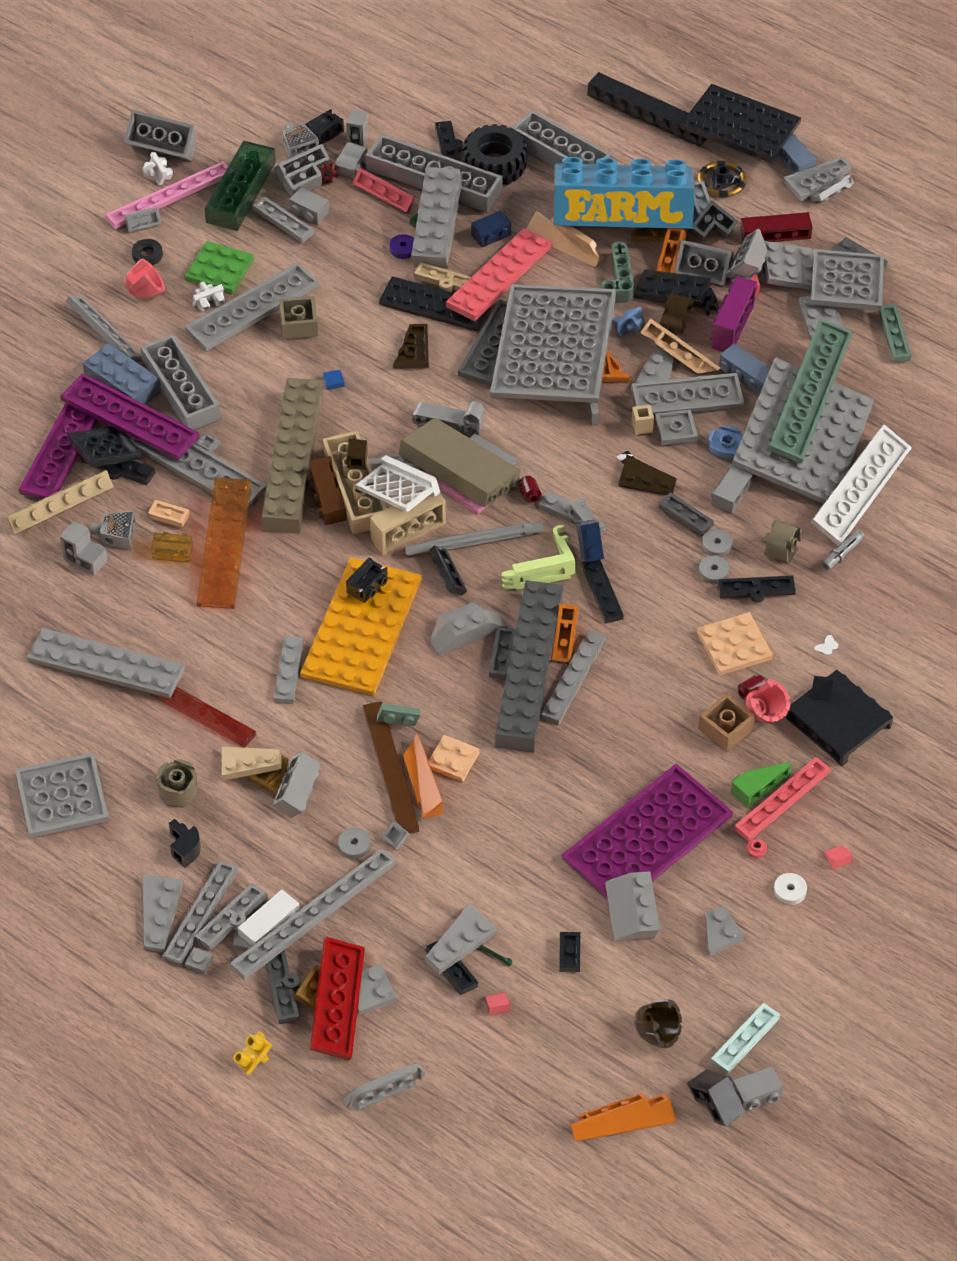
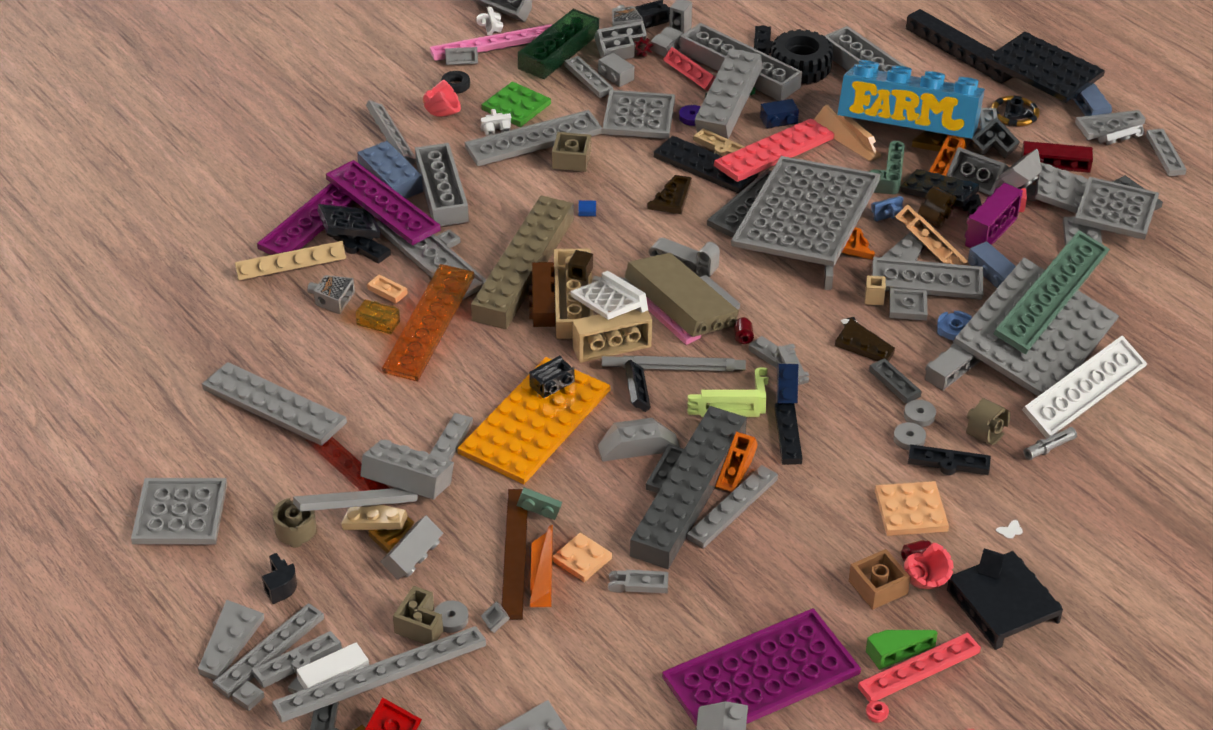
camera: 15 degrees right, 10 degrees down
light grey brick [60,521,108,575] -> none
sand green plate [878,304,911,362] -> none
none -> light grey tile [293,488,418,511]
none -> light grey brick [360,440,454,499]
none -> dark tan brick [393,586,443,644]
none -> light grey plate [602,90,675,139]
none -> light grey hinge [608,570,669,594]
none -> light grey plate [1146,129,1186,176]

